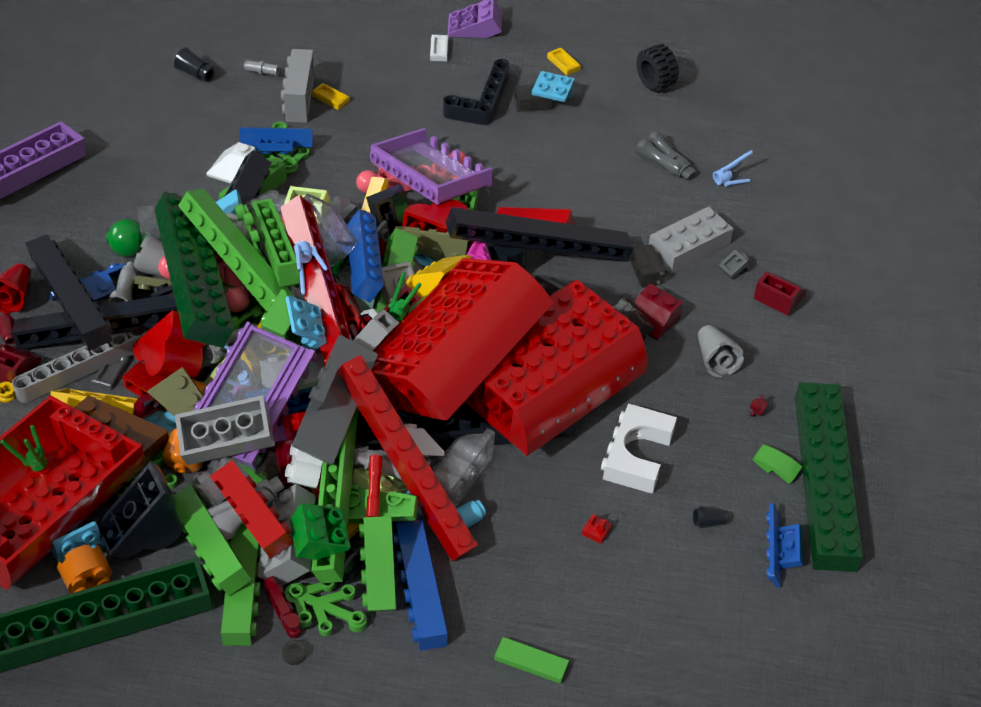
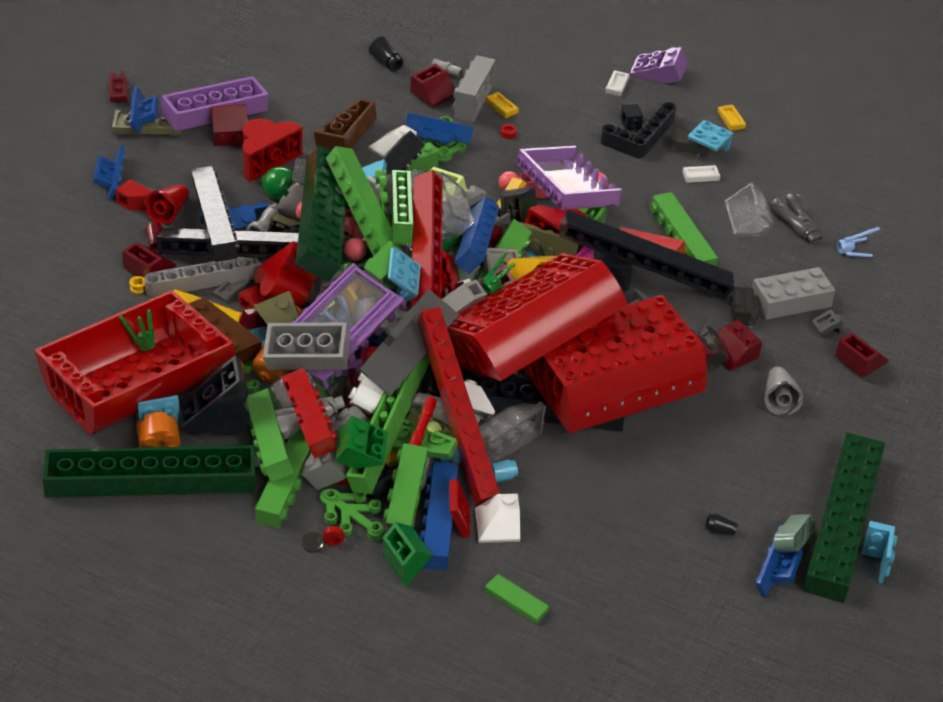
camera: 15 degrees right, 5 degrees down
dark red hinge [265,576,301,639] -> none
light blue plant [294,241,328,295] -> none
red tile [581,514,612,544] -> none
white arch [601,404,677,494] -> none
black tyre [636,44,679,92] -> none
dark red plate [749,394,768,417] -> none
bright green slope [752,444,802,484] -> none
none -> dark red slope [211,104,247,146]
none -> red brick [243,119,303,182]
none -> reddish brown wedge [314,98,377,151]
none -> red tile [323,526,345,546]
none -> green slope [383,522,433,586]
none -> dark red slope [410,64,455,107]
none -> red tile [450,479,470,538]
none -> white slope [475,494,520,543]
none -> red tile [500,124,517,139]
none -> black brick [620,104,643,130]
none -> bright green brick [650,192,718,266]
none -> white tile [682,165,720,183]
none -> clear slope [725,182,775,236]
none -> sand green beam [774,514,815,552]
none -> medium azure bracket [861,521,897,584]

